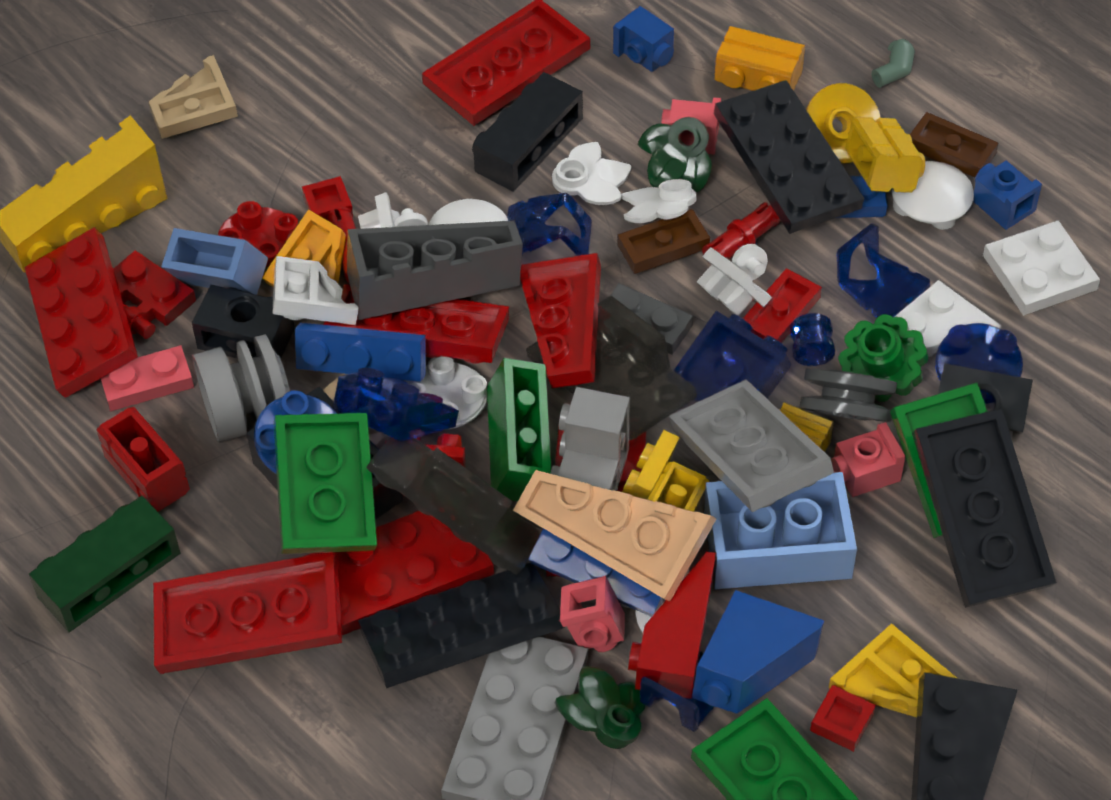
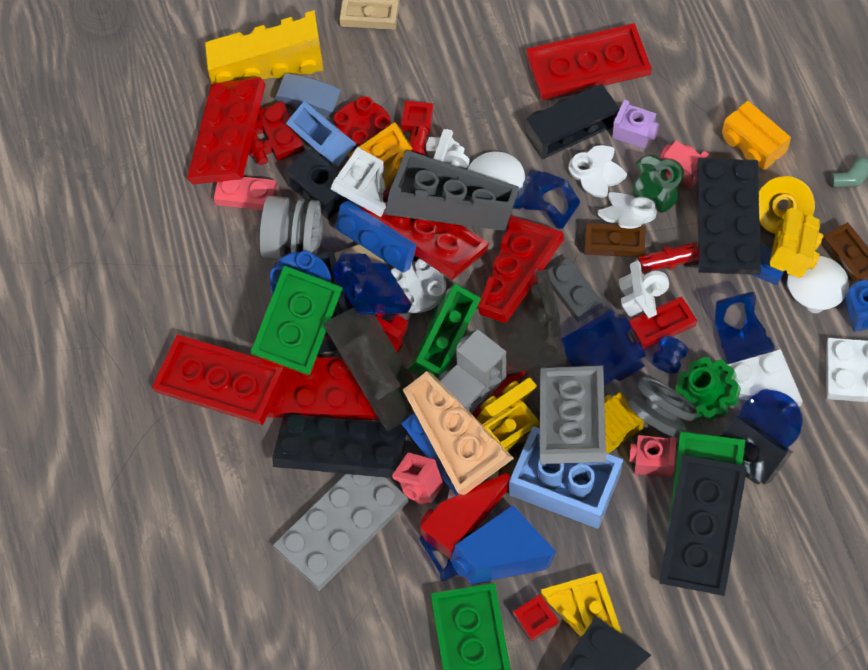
camera: 30 degrees right, 10 degrees up
dark green brick [29,495,181,633] -> none
red brick [96,407,190,512] -> none
dark green plate [554,666,645,749] -> none
blue brick [613,6,674,72] -> none
none -> sand blue slope [274,73,341,117]
none -> lavender brick [612,100,659,149]

